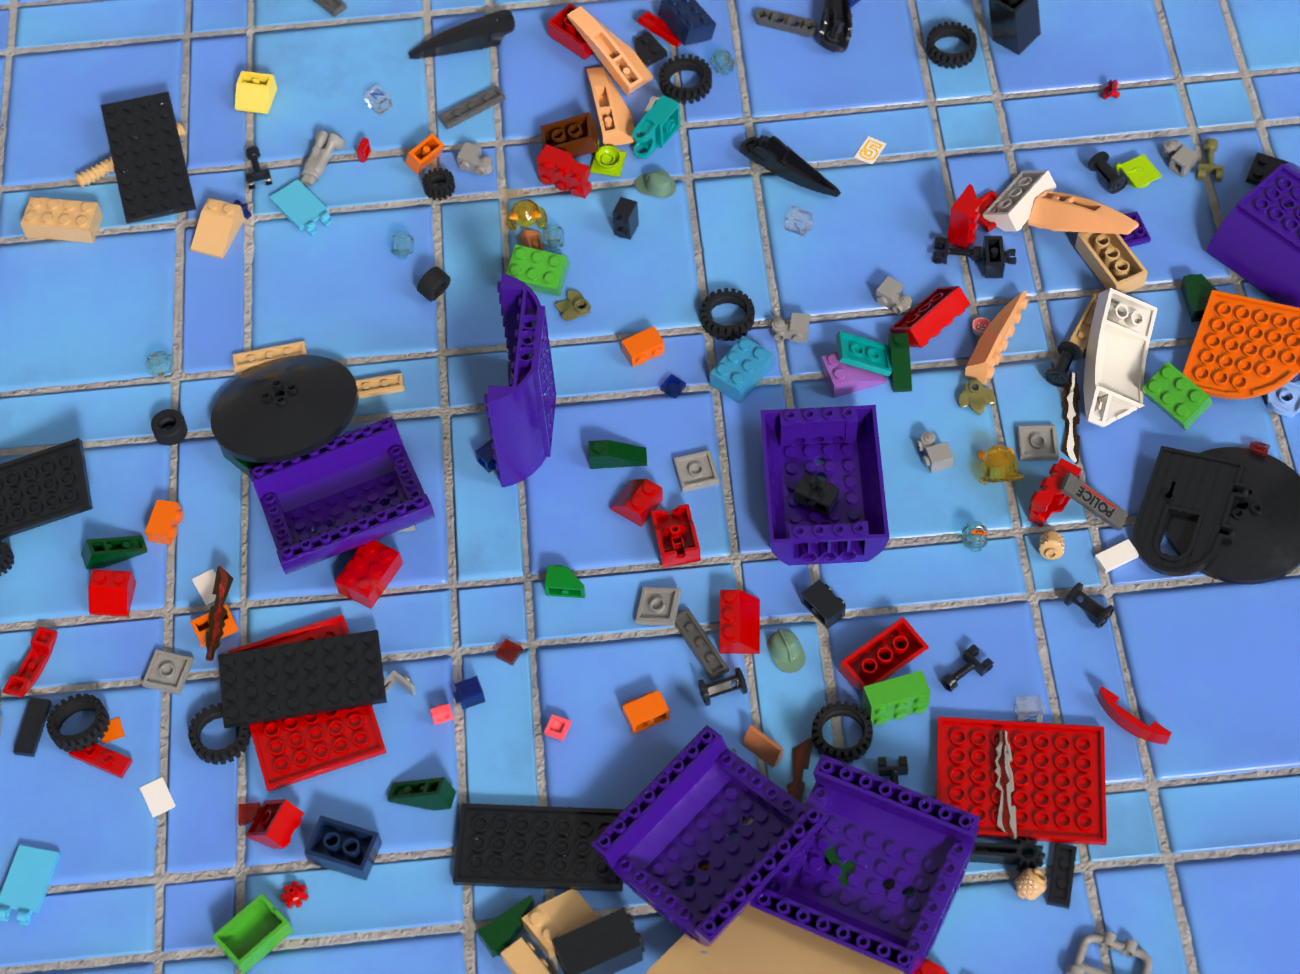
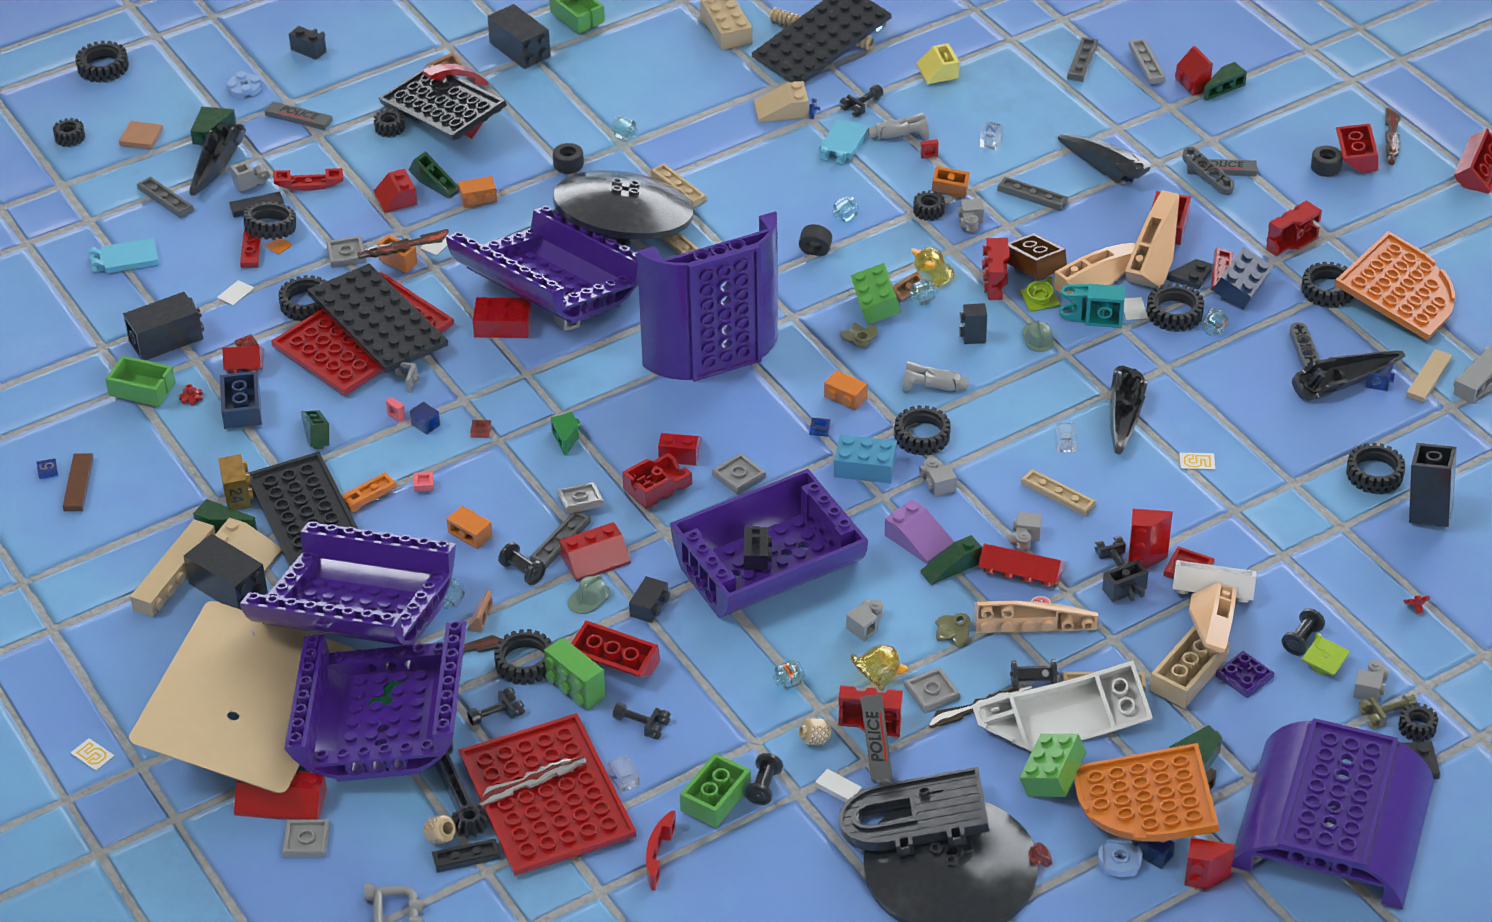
camera: 60 degrees right, 15 degrees down
dark green slope [588,440,647,469] -> none
teal plate [836,331,892,377] -> none
none -> black brick [123,291,204,360]
none -> pearl gold brick [218,454,254,510]
none -> orange plate [342,472,396,513]
none -> bright green brick [680,753,751,828]
none -> light grey piece [902,361,969,391]
none -> tan tile [1021,469,1096,517]
none -> black tyre [1398,703,1439,742]

